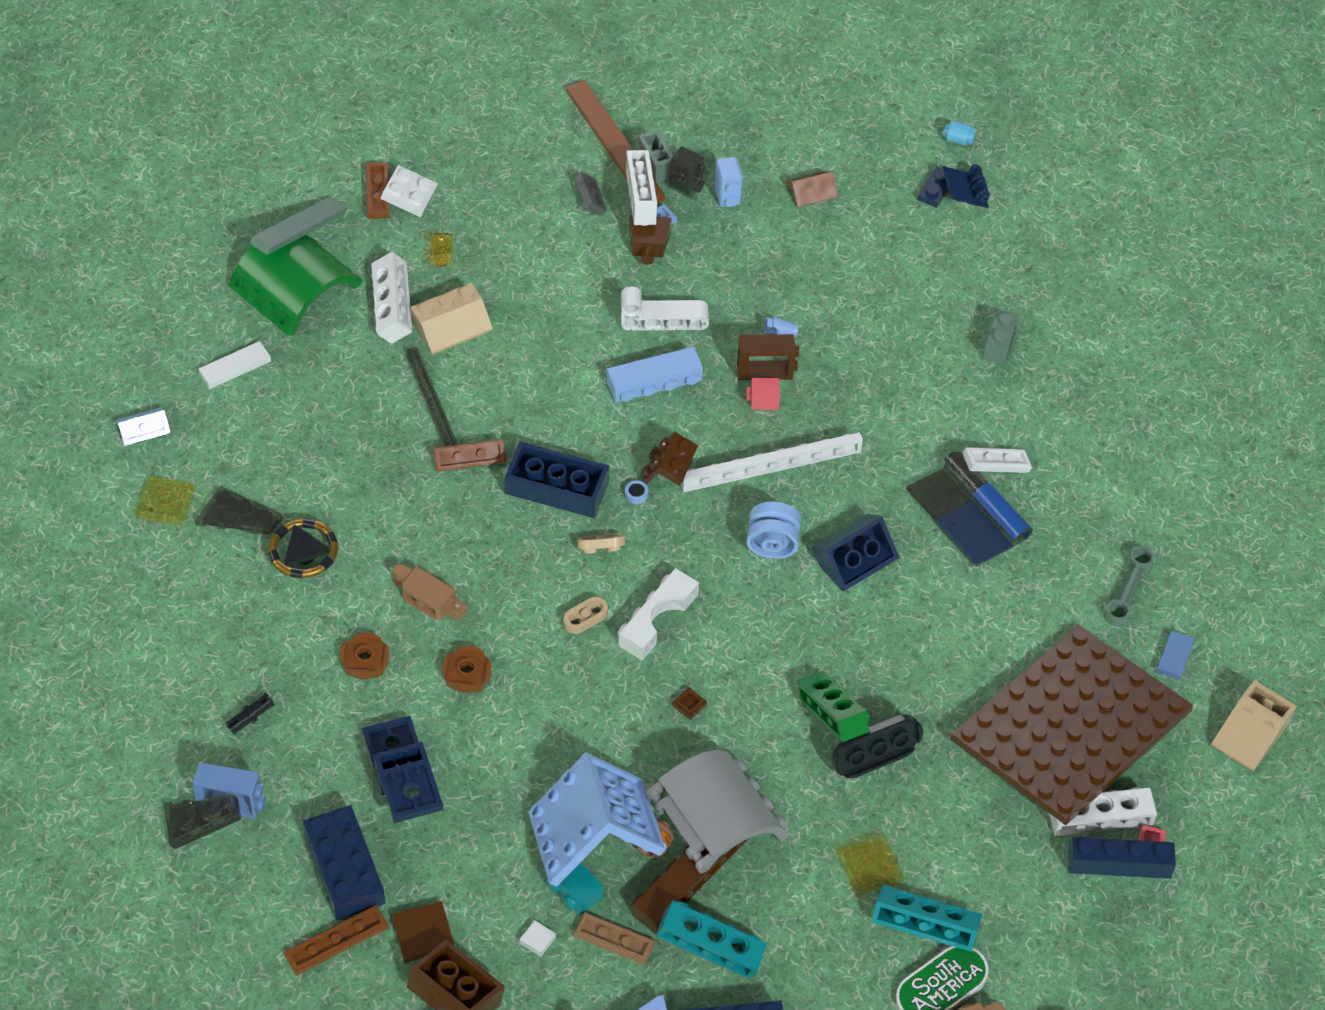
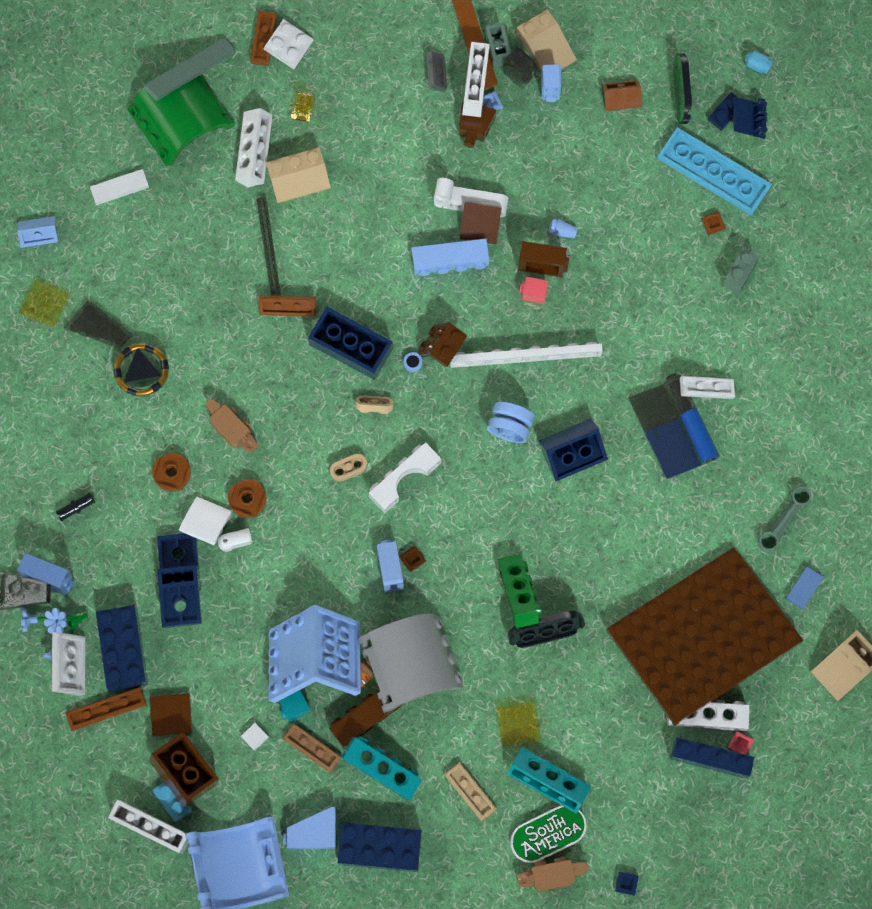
camera: 15 degrees right, 20 degrees up
none -> light blue plant [21,607,88,661]
none -> white tile [52,632,85,695]
none -> white slope [179,497,232,545]
none -> white piece [218,528,253,552]
none -> light blue slope [377,540,404,593]
none -> tan tile [444,762,497,822]
none -> reddish brown tile [459,201,502,244]
none -> tan slope [516,9,577,72]
none -> medium azure plate [657,127,772,216]
none -> black tile [673,53,692,124]
none -> dark orange tile [701,212,726,236]

